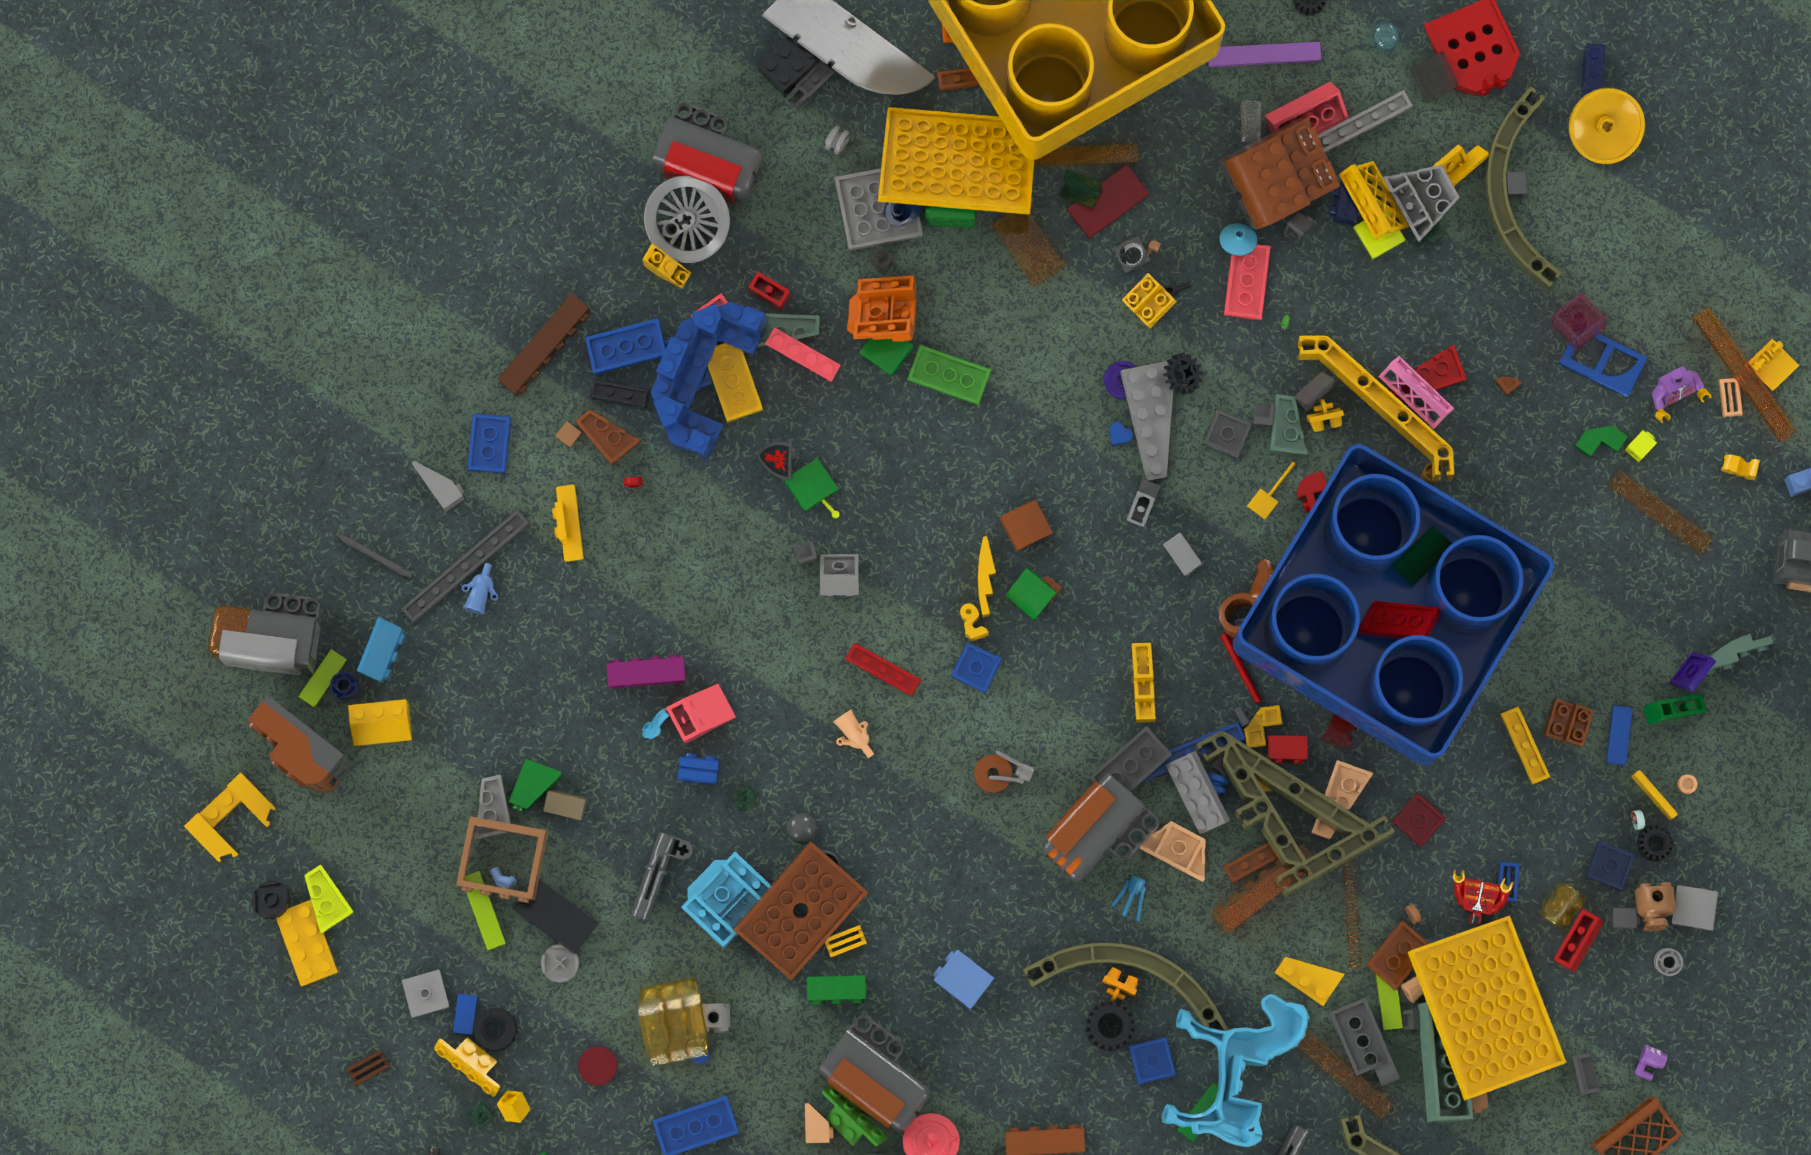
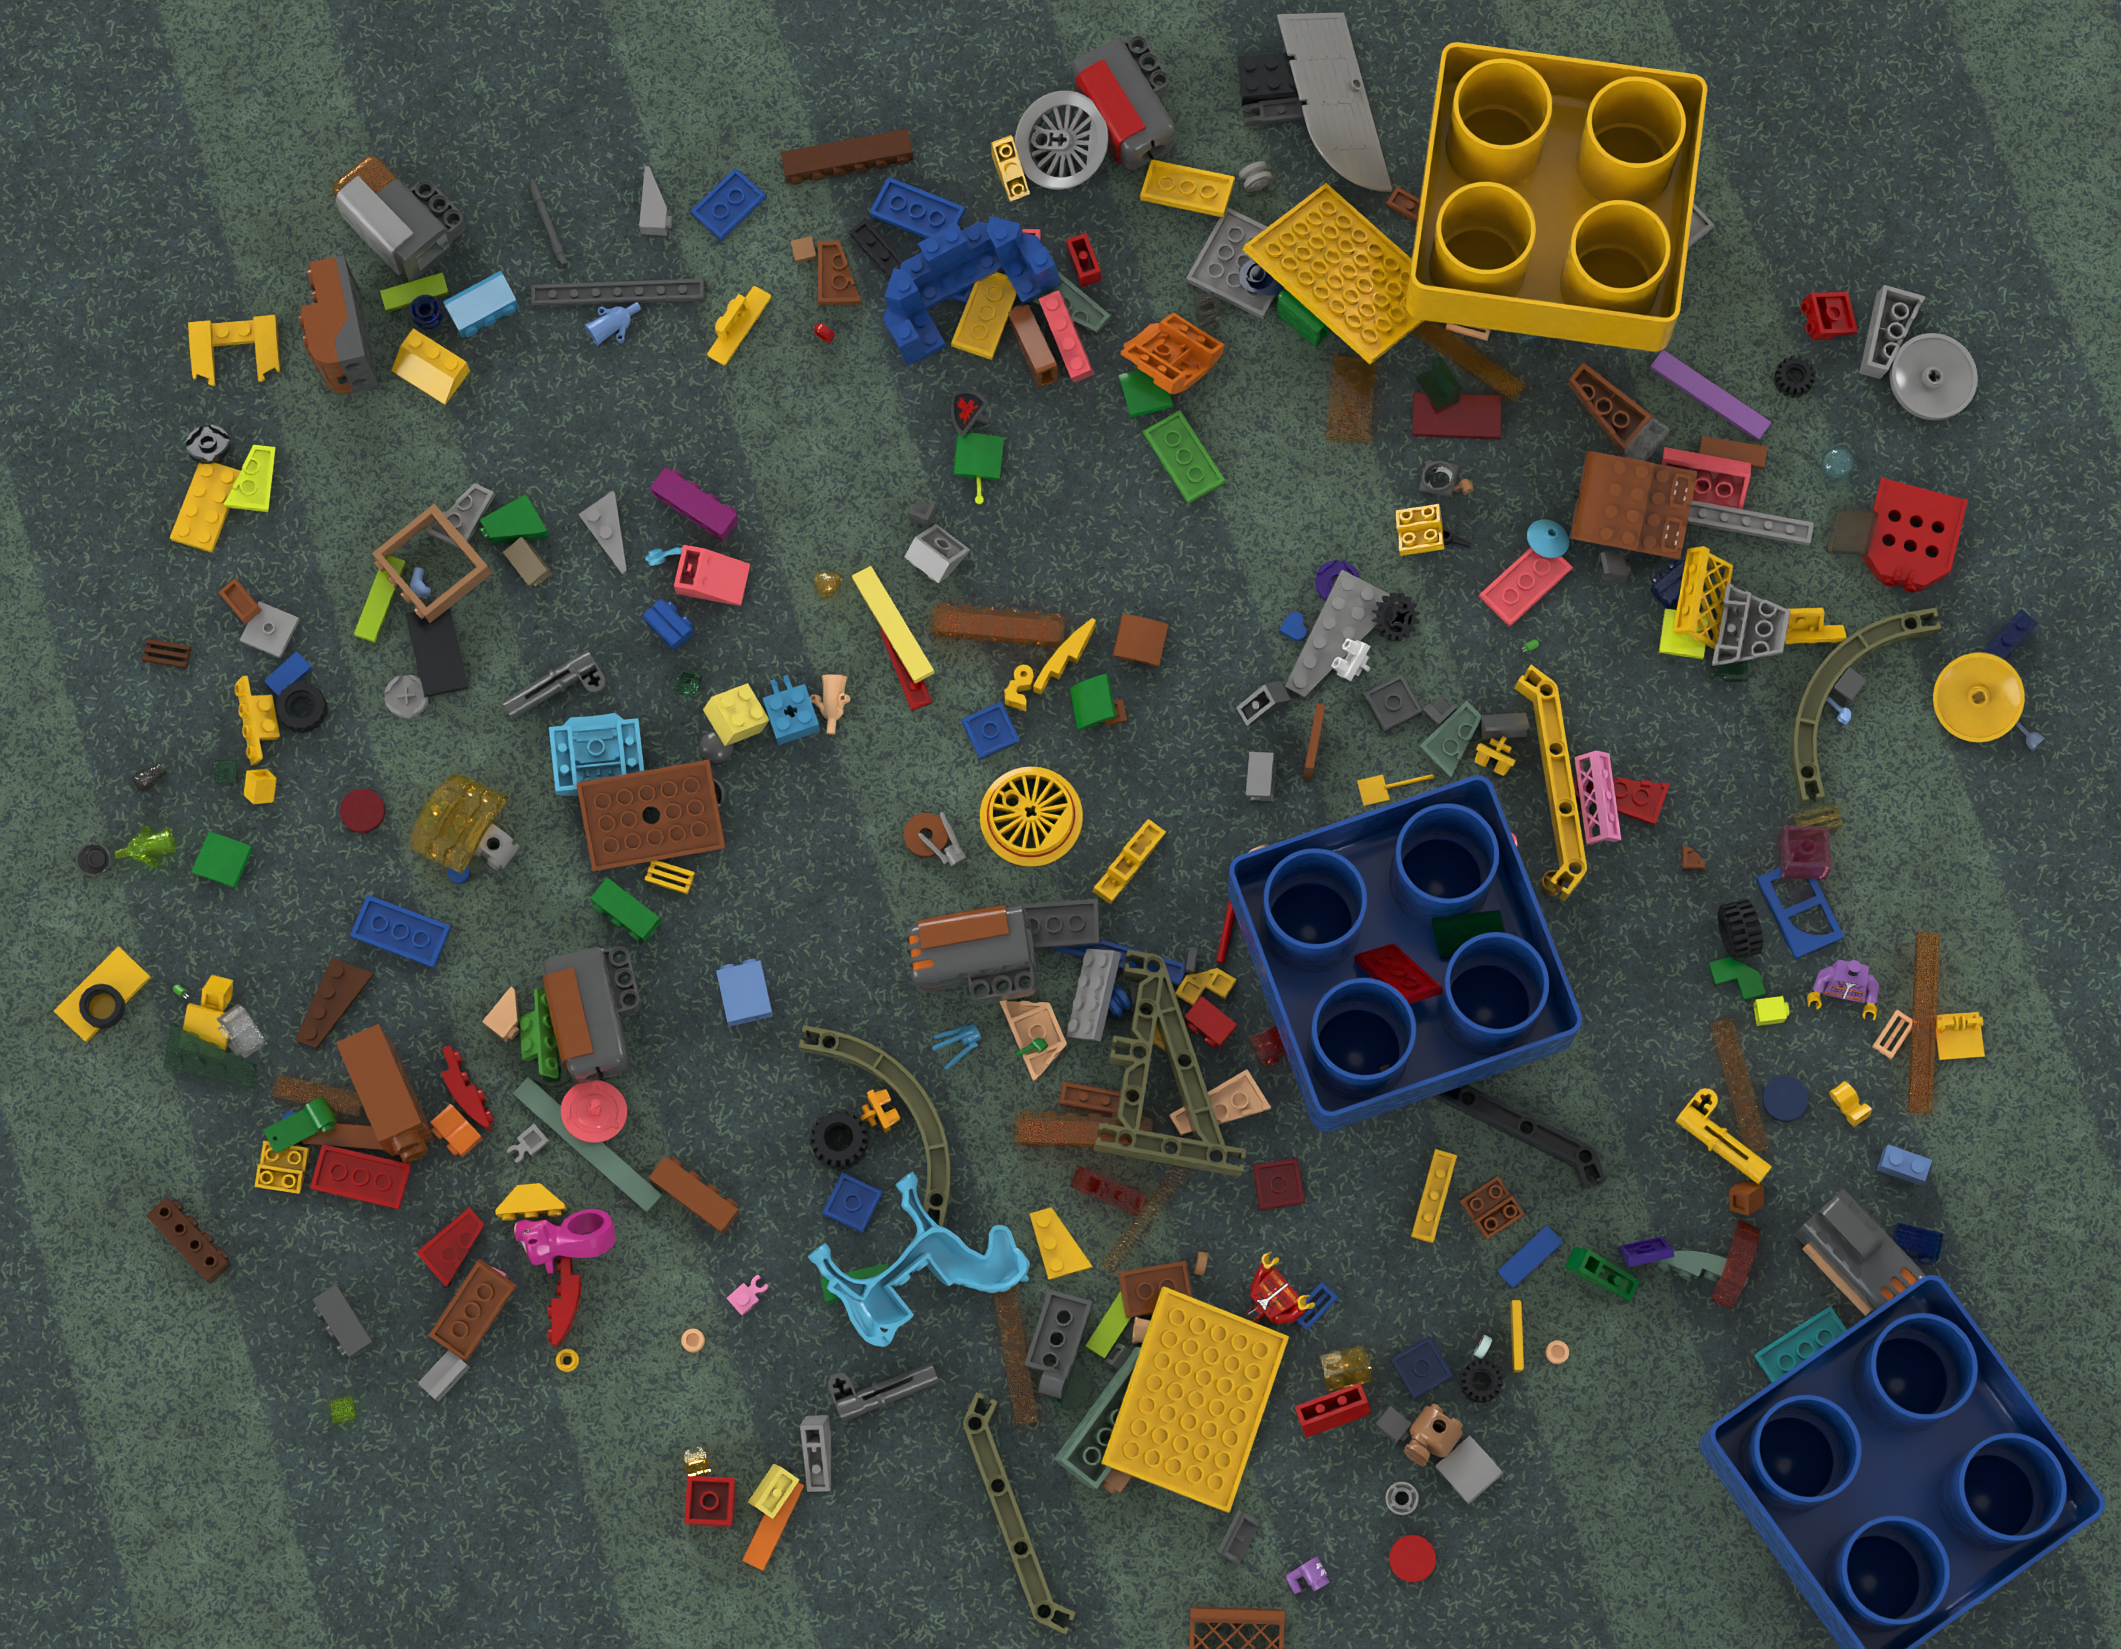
camera: 40 degrees right, 5 degrees down
none -> dark orange tile [218,578,262,624]
none -> light grey wing [578,491,627,575]
none -> light yellow brick [703,683,770,746]
none -> dark azure hinge [763,675,820,745]
none -> clear yellow cone [813,570,841,599]
none -> light yellow tile [852,566,934,683]
none -> clear orange brick [930,603,1066,648]
none -> yellow piece [980,767,1083,867]
none -> dark orange slope [1008,305,1058,388]
none -> green hand [1015,1038,1048,1057]
none -> clear red slope [1070,1165,1146,1217]
none -> yellow plate [1140,159,1235,218]
none -> dark orange tile [1303,704,1325,780]
none -> white hips [1331,638,1371,681]
none -> black piece [1379,1064,1606,1190]
none -> red tile [1389,1535,1436,1582]
none -> dark orange wedge [1569,362,1652,455]
none -> yellow piece [1675,1088,1772,1185]
none -> dark orange tile [1699,436,1767,469]
none -> clear red slope [1711,1219,1760,1309]
none -> black tyre [1718,899,1763,960]
none -> dark orange panel [1729,1180,1764,1216]
none -> dark blue tile [1762,1076,1808,1122]
none -> clear yellow tile [1792,804,1843,837]
none -> light blue hand [1826,697,1851,725]
none -> sand blue hinge [2015,721,2046,752]

